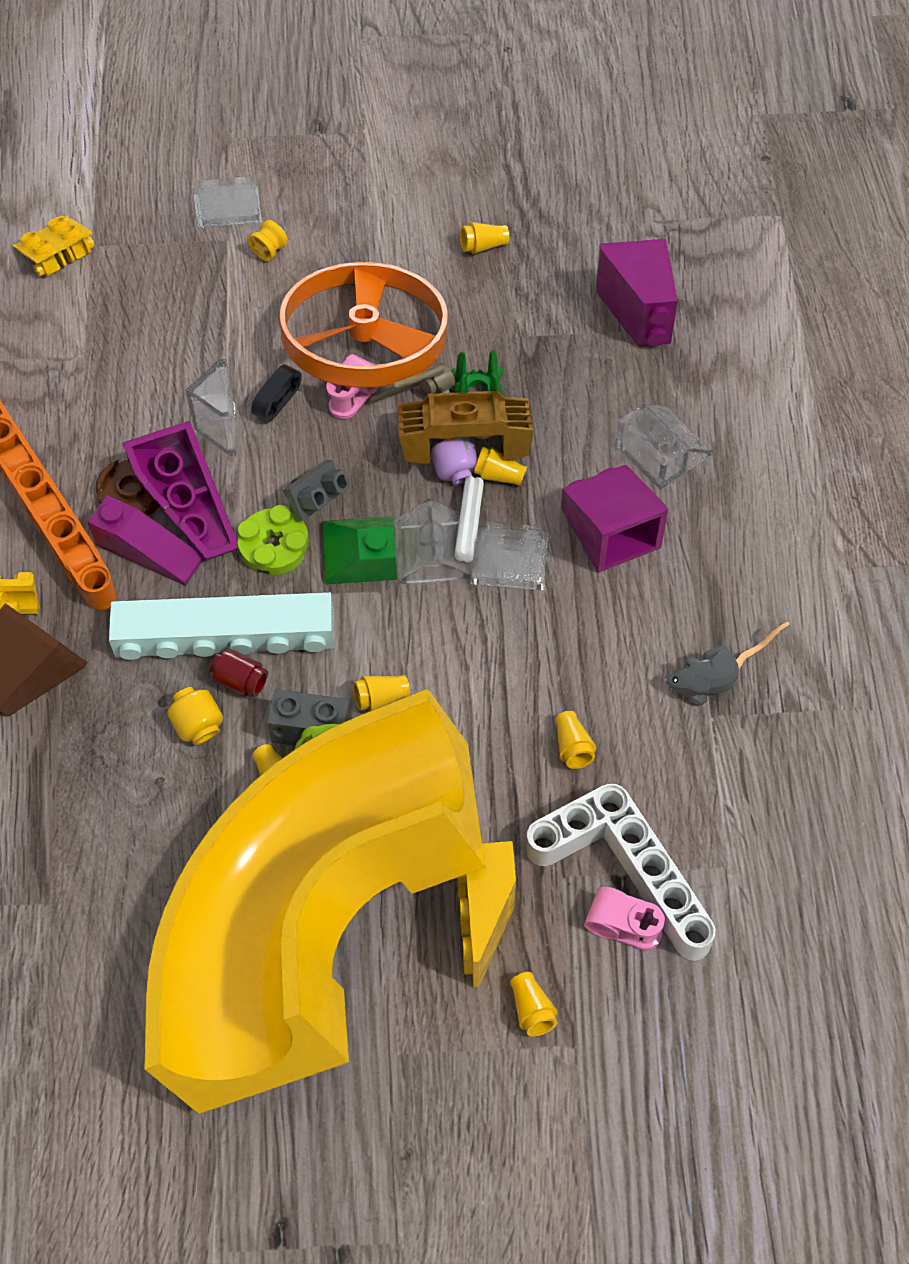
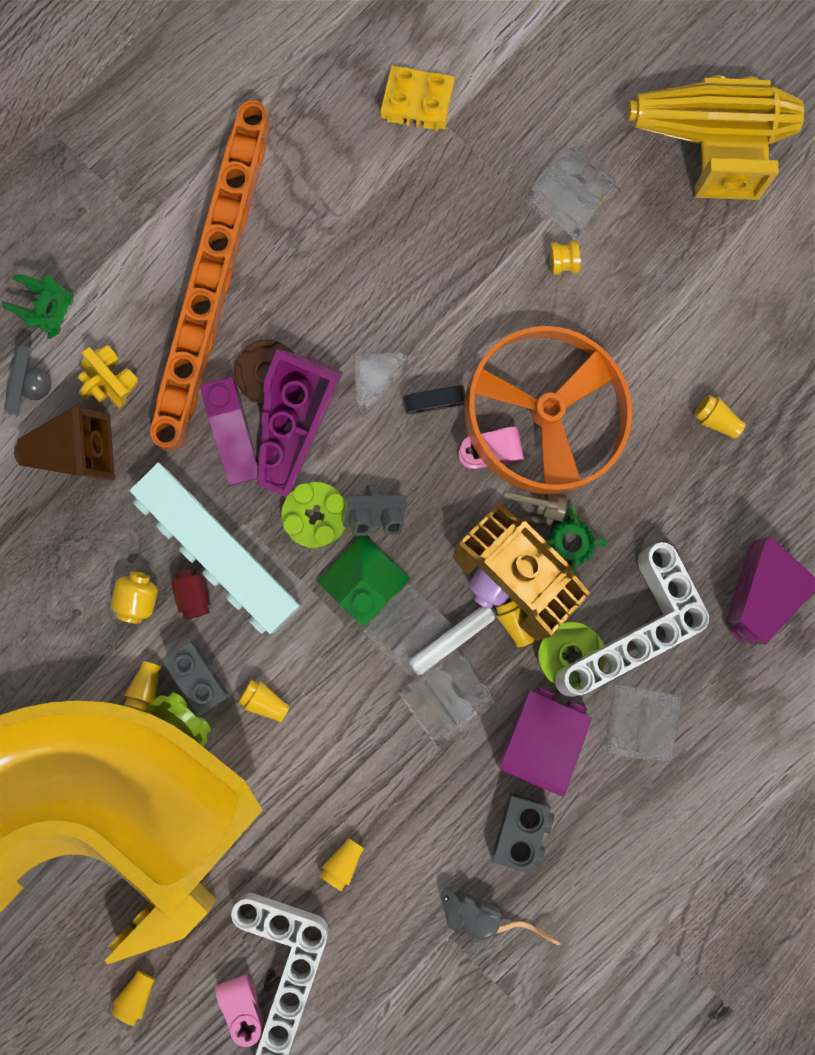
camera: 50 degrees right, 25 degrees up
none -> dark grey brick [491,792,555,874]
none -> lime plate [538,622,606,689]
none -> white beam [555,542,709,697]
none -> yellow piece [627,75,804,200]

